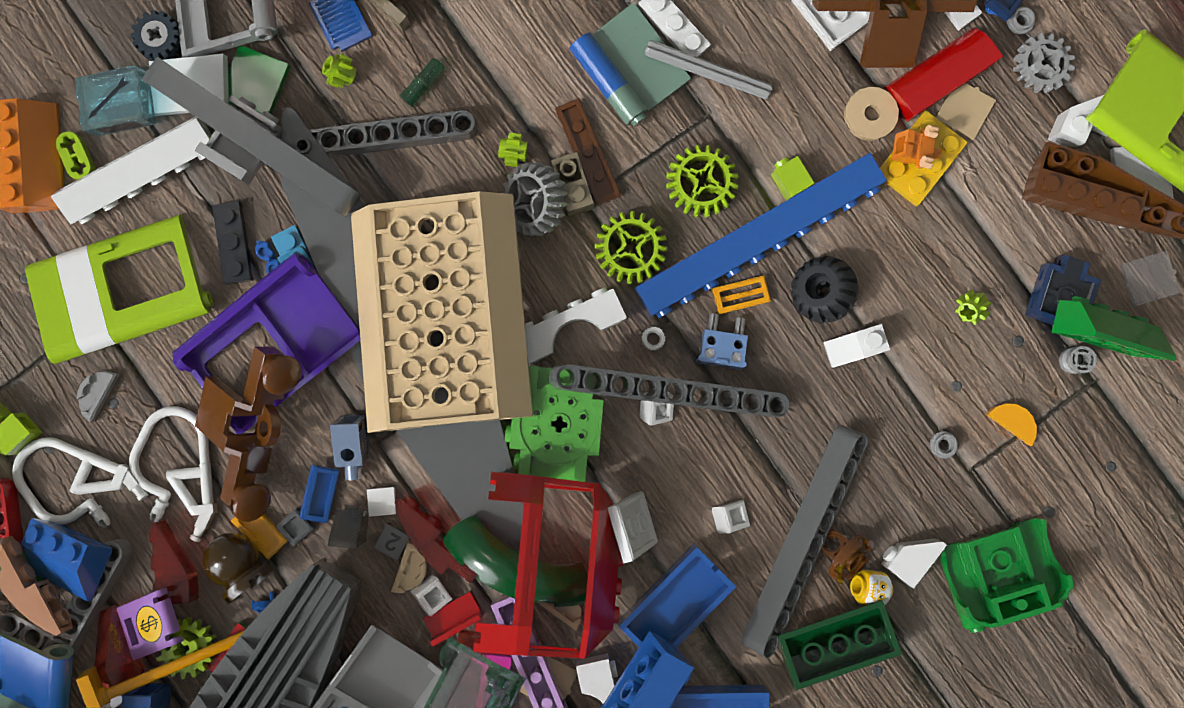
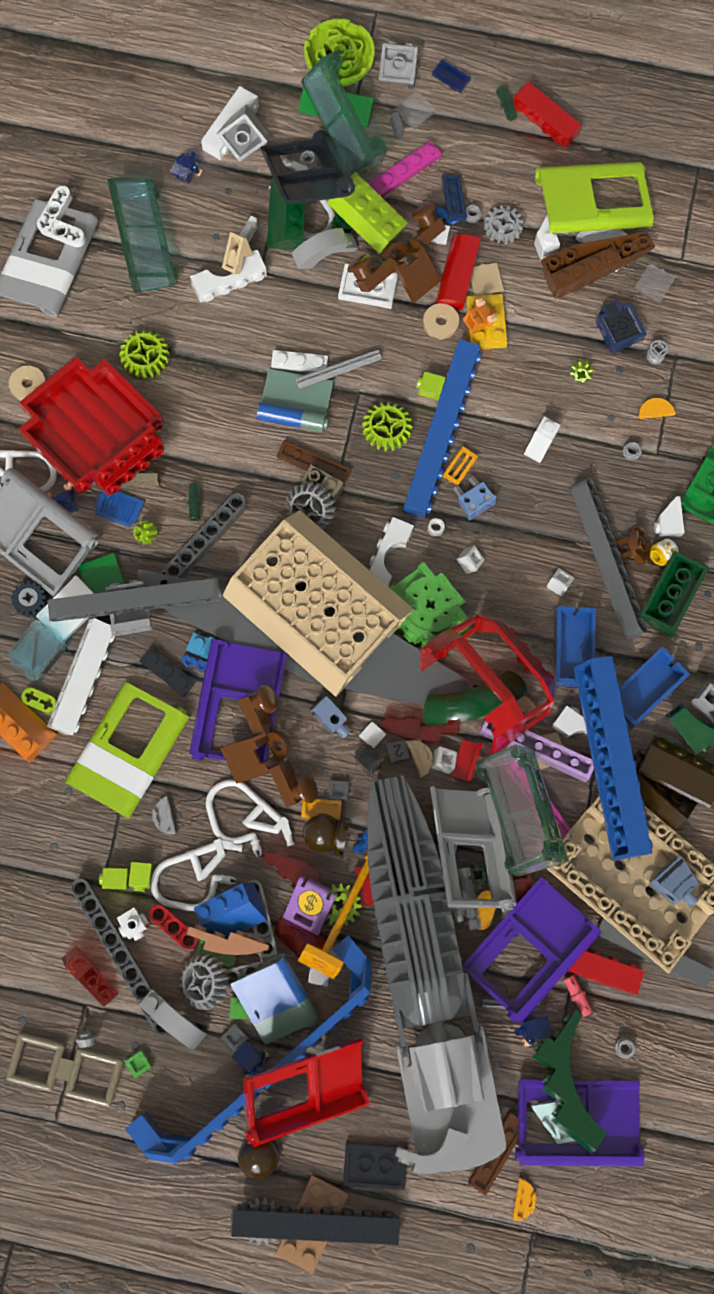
camera: 45 degrees left, 10 degrees down
blue tile [299,464,340,523] -> none
lime gear [498,132,528,167] -> none
dark grey beam [549,364,790,417] -> none
lime gear [595,211,667,284] -> none
white tile [607,491,658,563] -> none
black wheel [791,256,859,323] -> none
green slope [1052,297,1176,361] -> none

